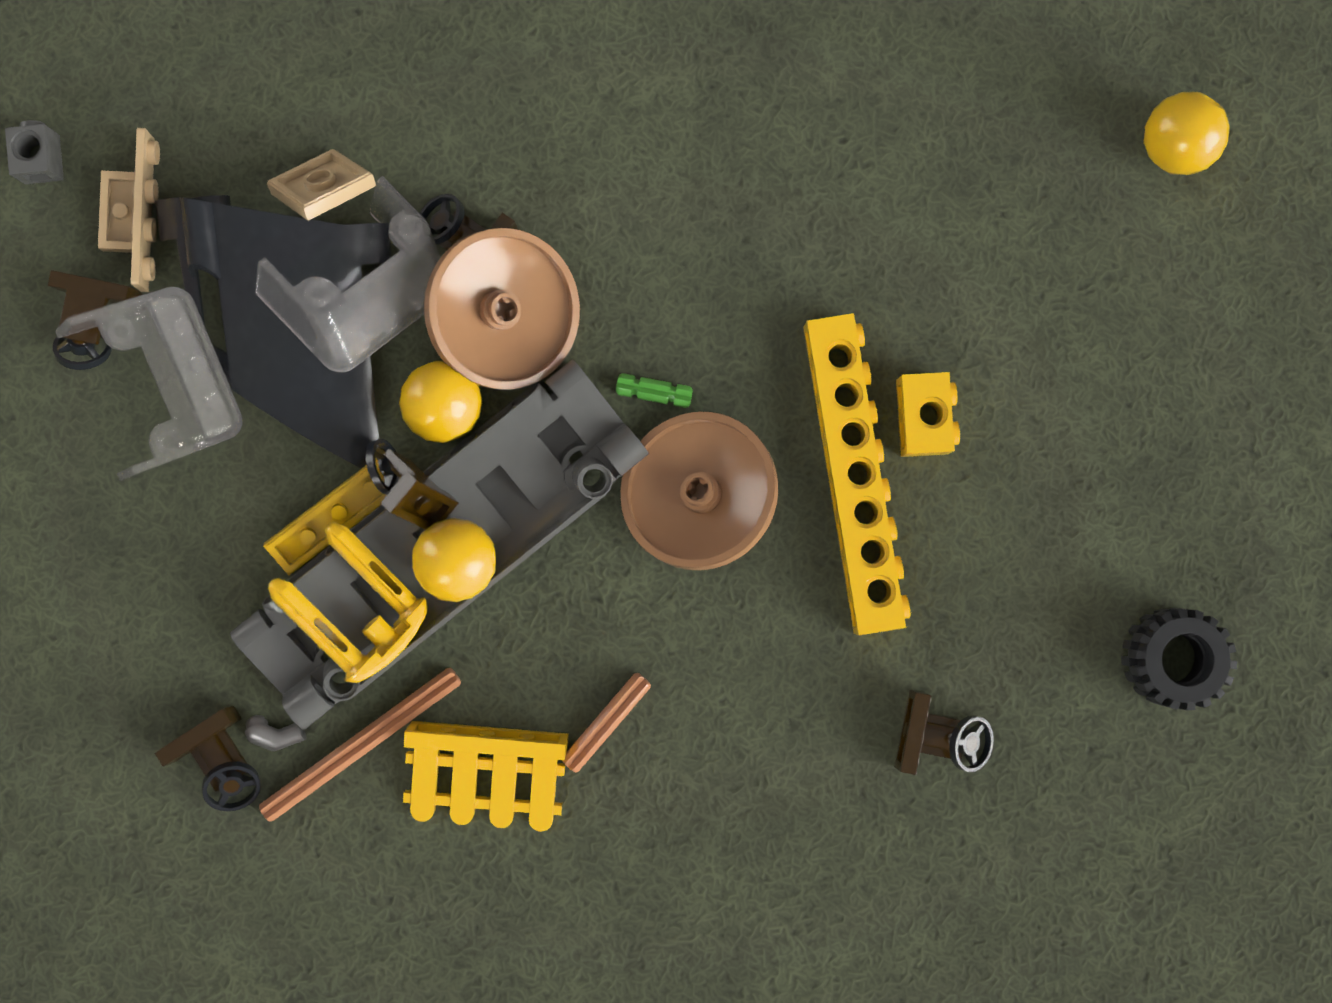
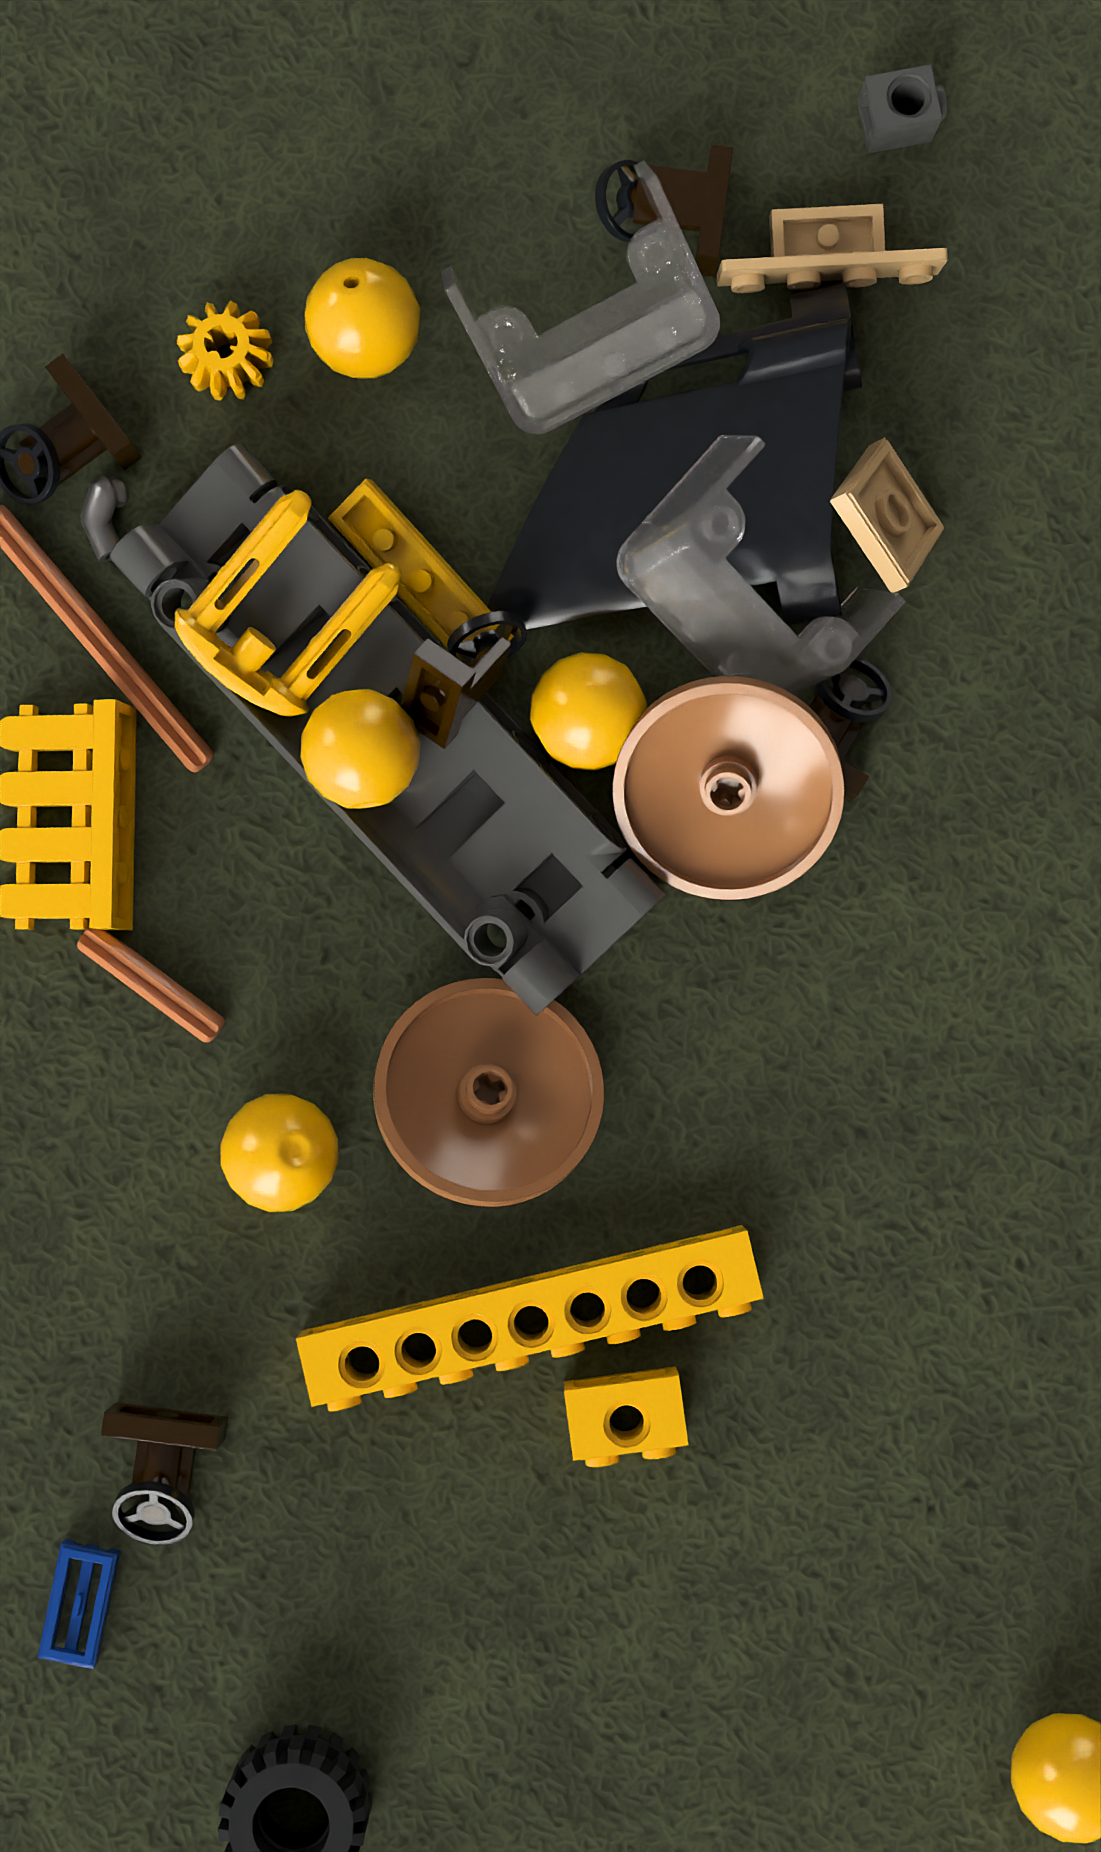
camera: 85 degrees right, 0 degrees up
bright green axle [616,373,693,408] -> none
none -> blue tile [37,1539,121,1669]
none -> yellow gear [177,300,274,402]
none -> yellow piece [220,1093,339,1212]
none -> yellow piece [305,258,420,379]

